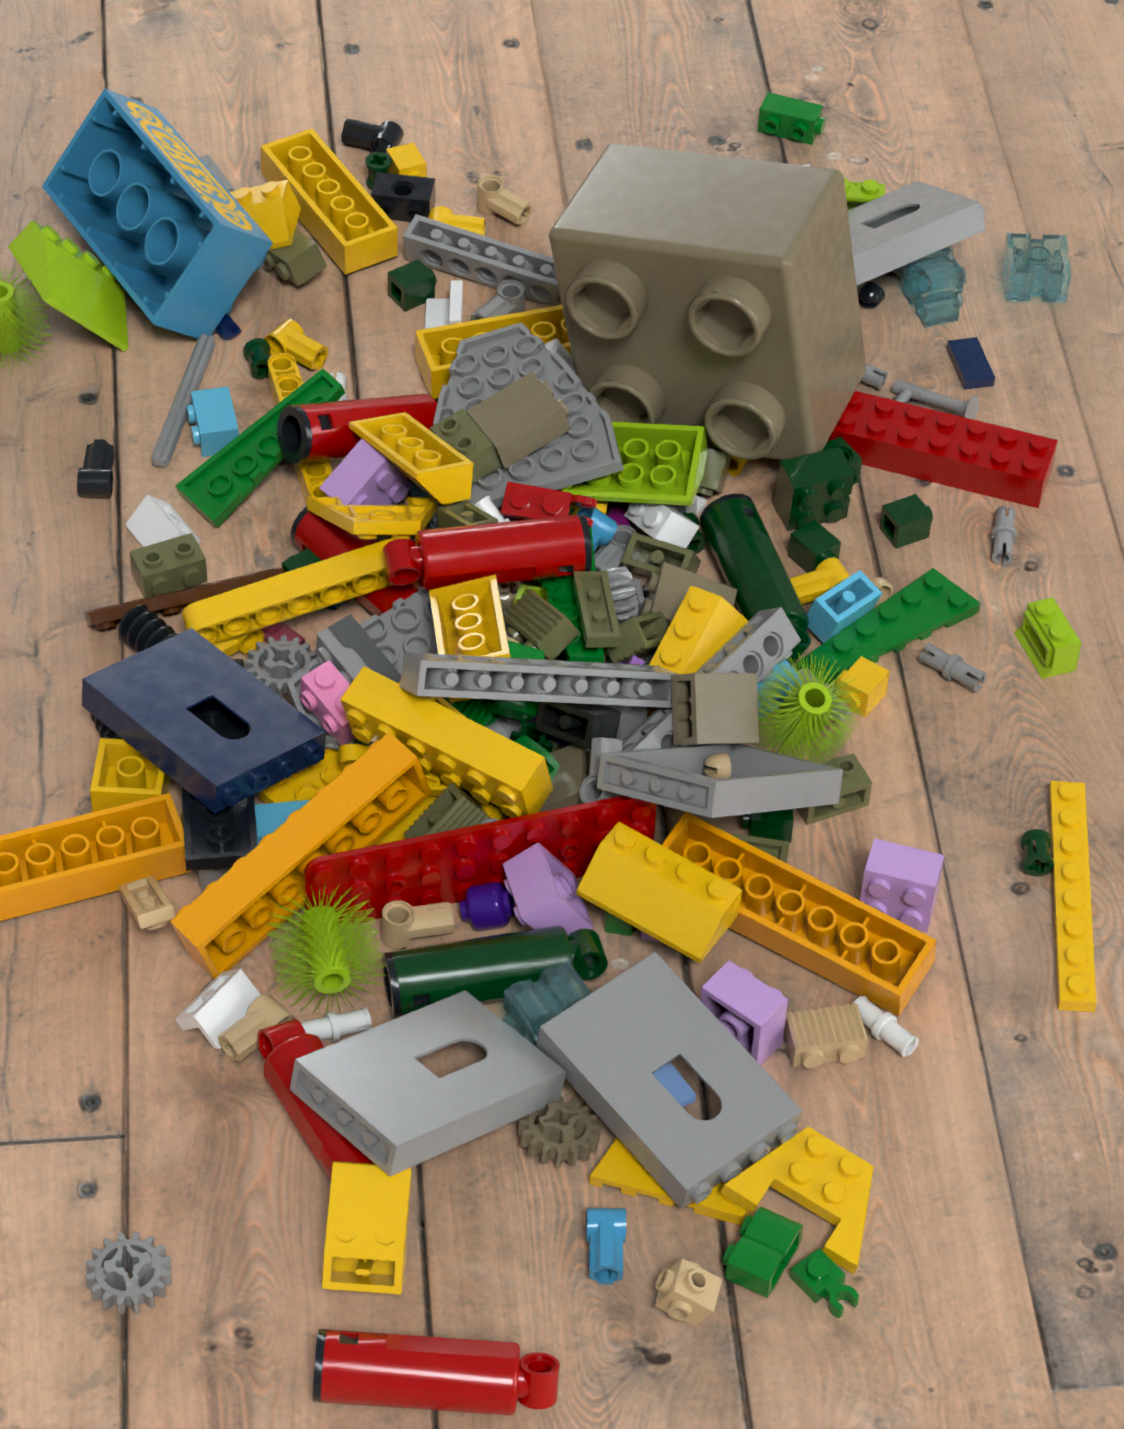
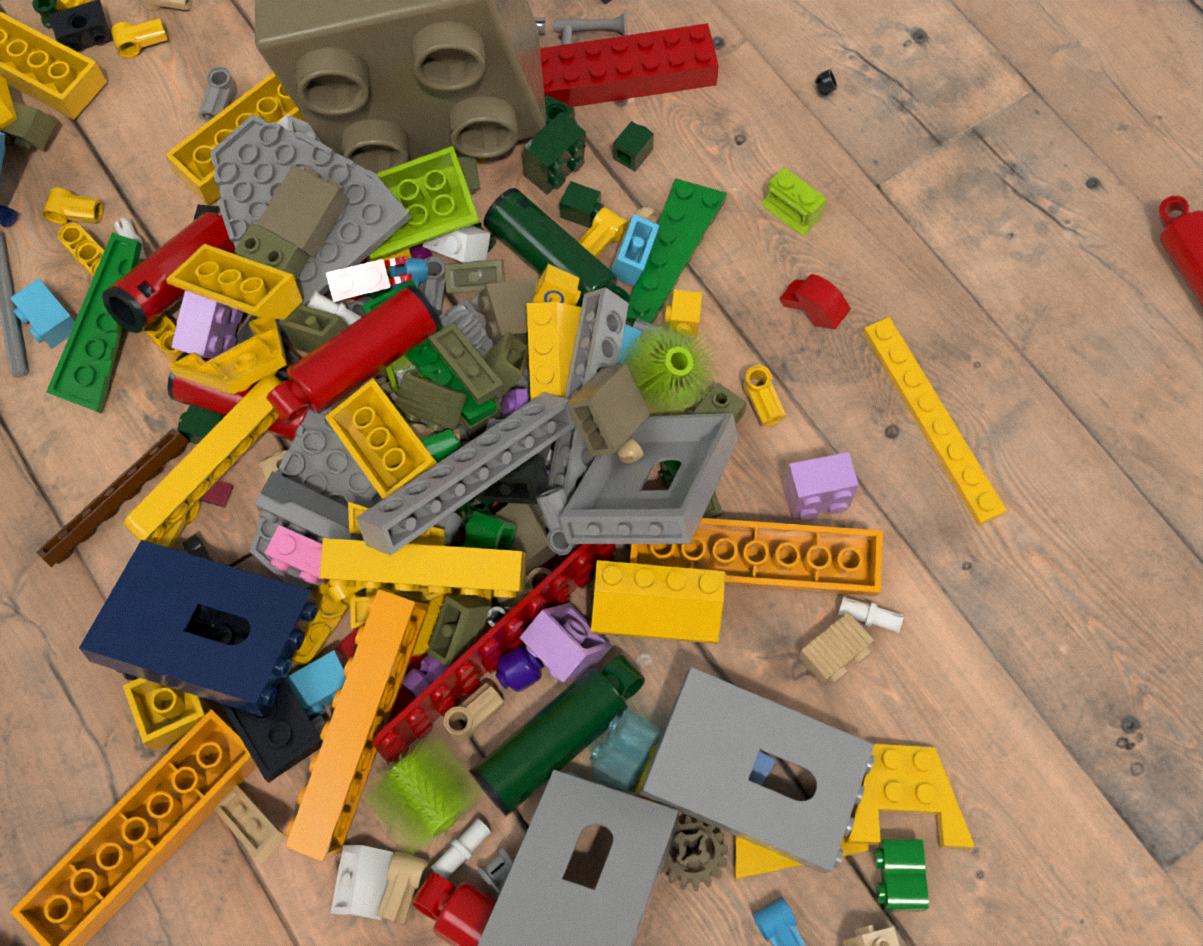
camera: 25 degrees left, 20 degrees up
black piece [118,605,178,653] -> none
white panel [126,495,201,547] -> none
olive brick [130,533,208,598] -> none
dark green bush [242,338,271,380] -> none
light grey gear [245,635,316,698] -> none
dark green brick [388,259,437,312] -> none
light grey brick [403,214,562,306] -> none
white panel [425,280,463,329] -> none
lavender brick [700,961,788,1065] -> none
green plate [789,1248,859,1318] -> none
light grey pin [919,643,987,692] -> none
light grey pin [991,506,1017,566] -> none
dark green bush [1020,829,1054,877] -> none
none -> yellow brick [533,264,581,306]
none -> yellow piece [742,365,786,427]
none -> red brick [780,274,851,329]

